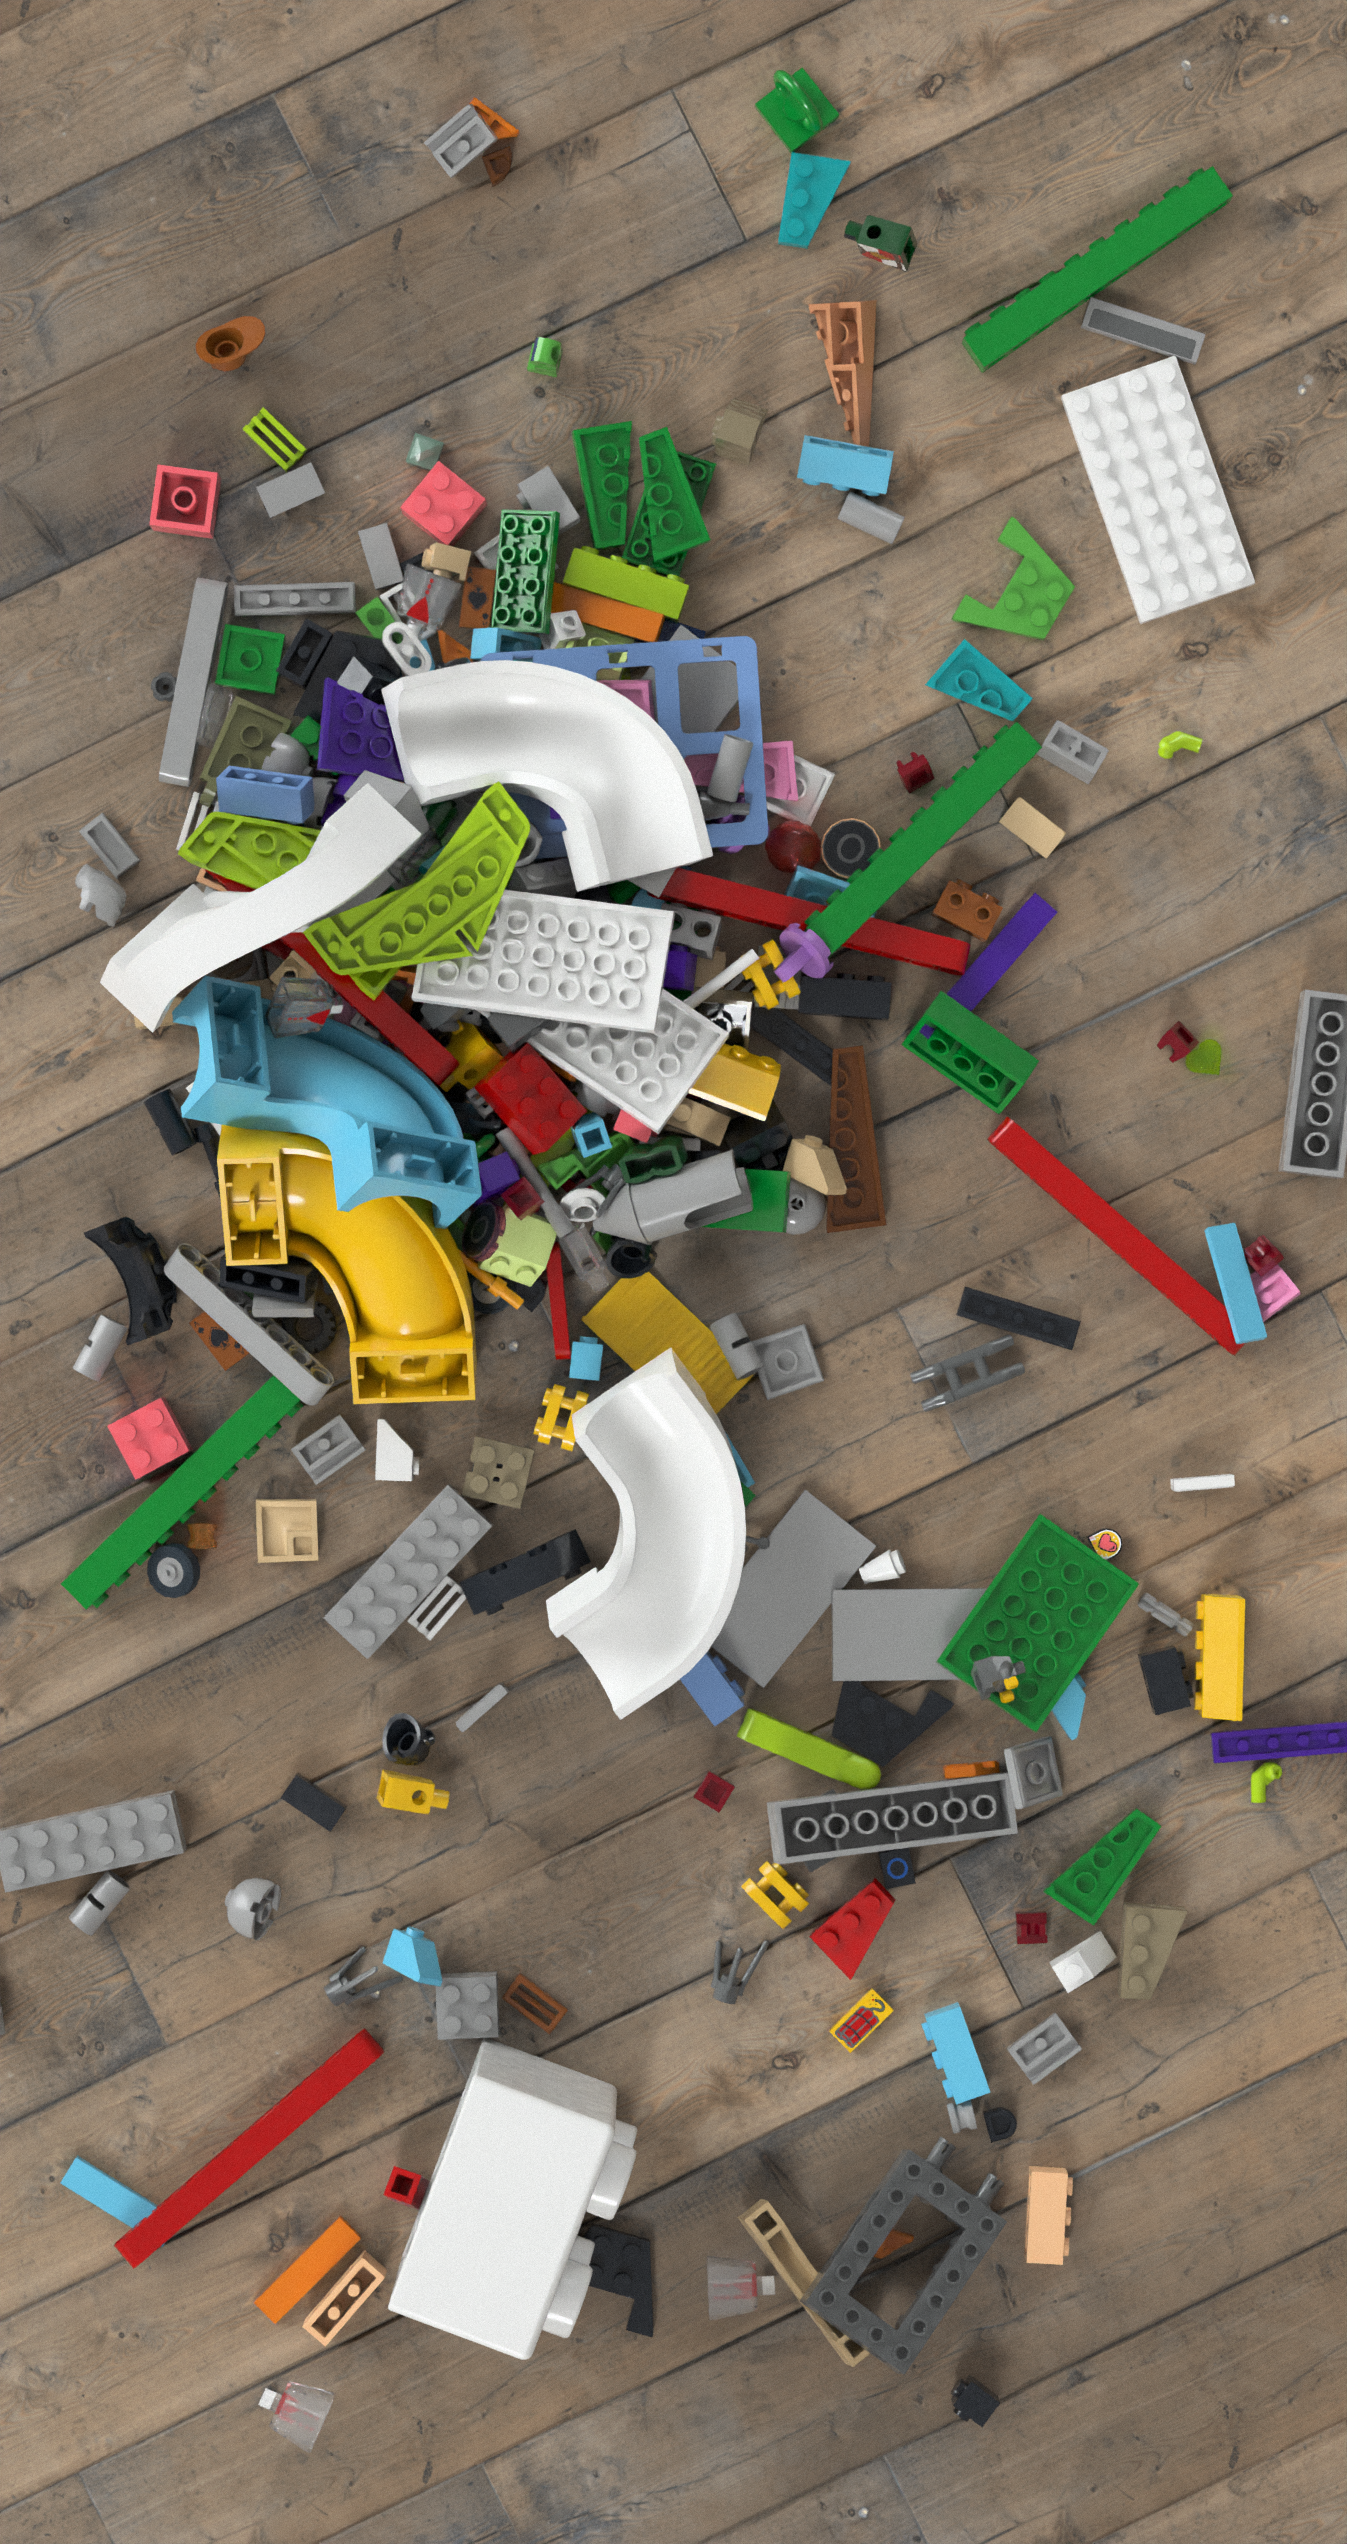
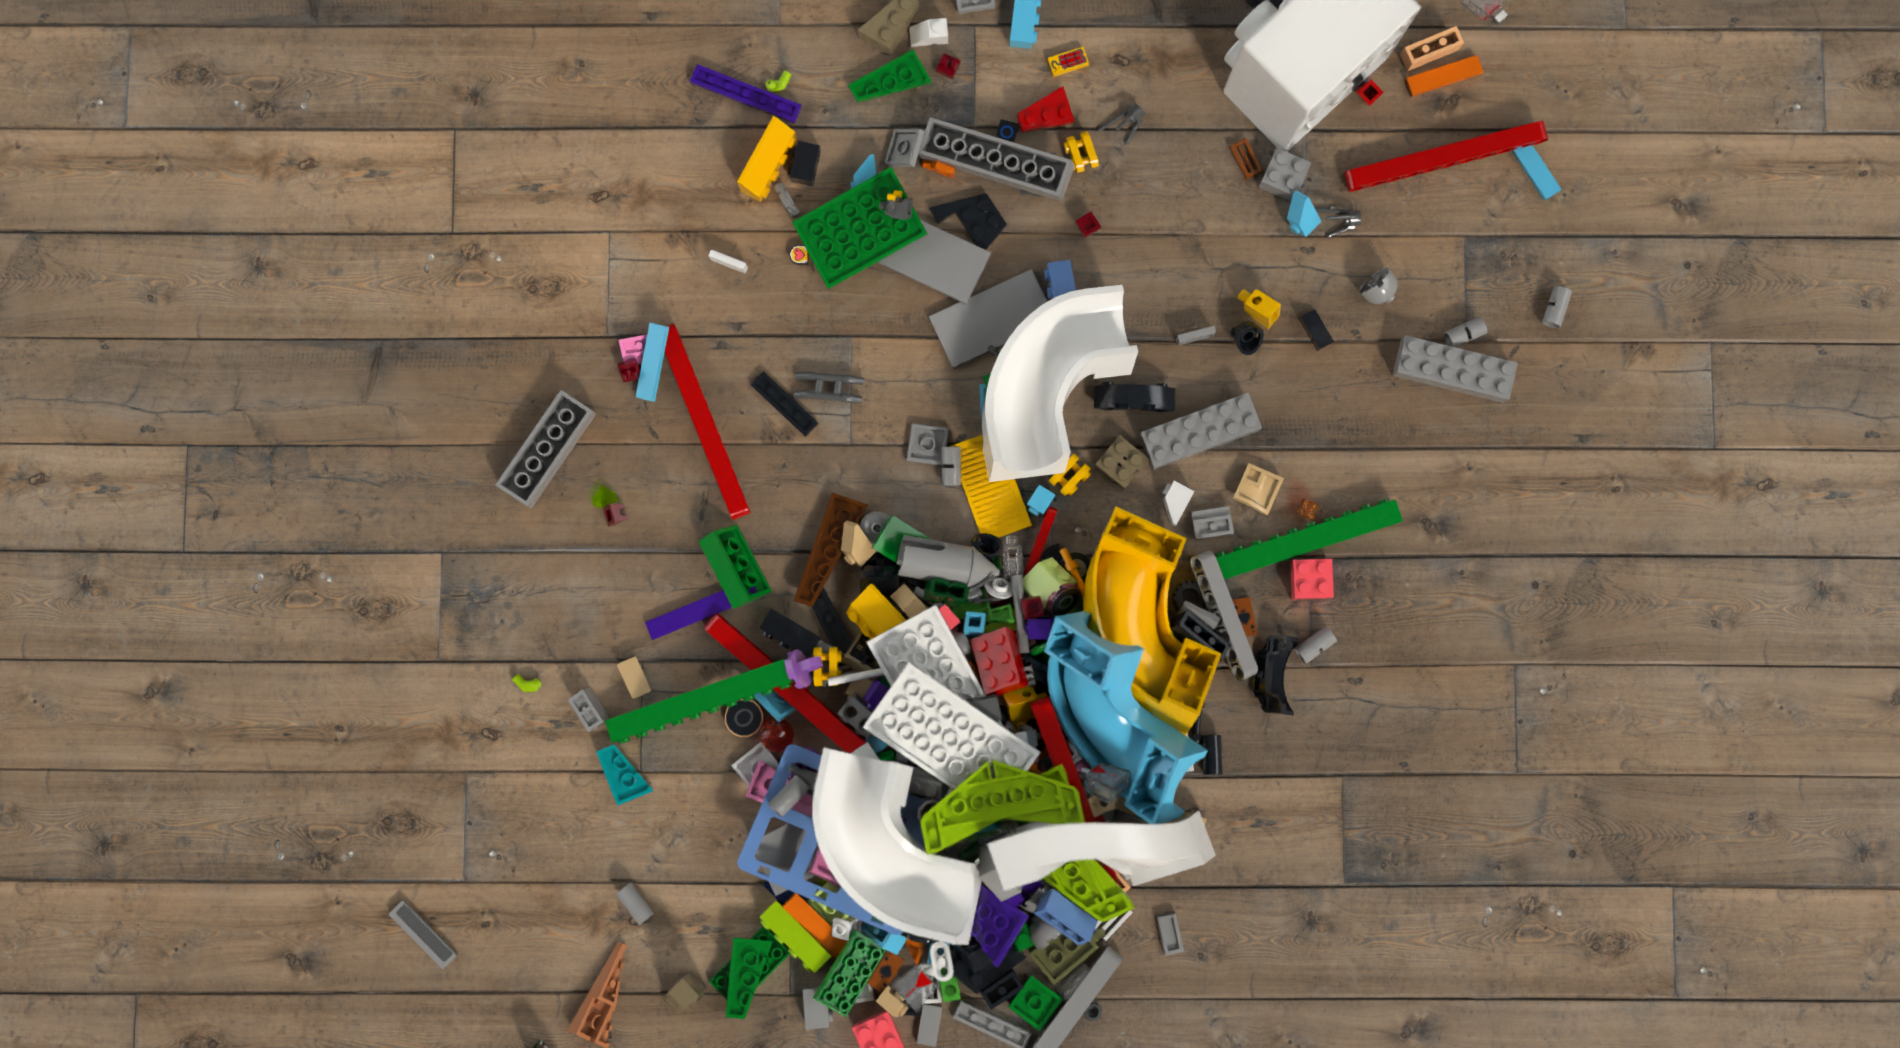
camera: 150 degrees left, 5 degrees down
light grey hair [75,864,127,927] -> none
black wheel [147,1543,200,1598] -> none
white tile [408,1575,466,1640] -> none
green wing [572,421,632,550] -> none
lime piece [736,1708,881,1790] -> none
medium azure brick [797,435,894,496] -> none
white cone [859,1549,906,1584] -> none
dark red tile [896,752,935,794] -> none
dark orange brick [931,879,1003,942] -> none
bright green wing [952,516,1075,640] -> none
green brick [962,166,1233,373] -> none
white plate [1061,355,1255,624] -> none

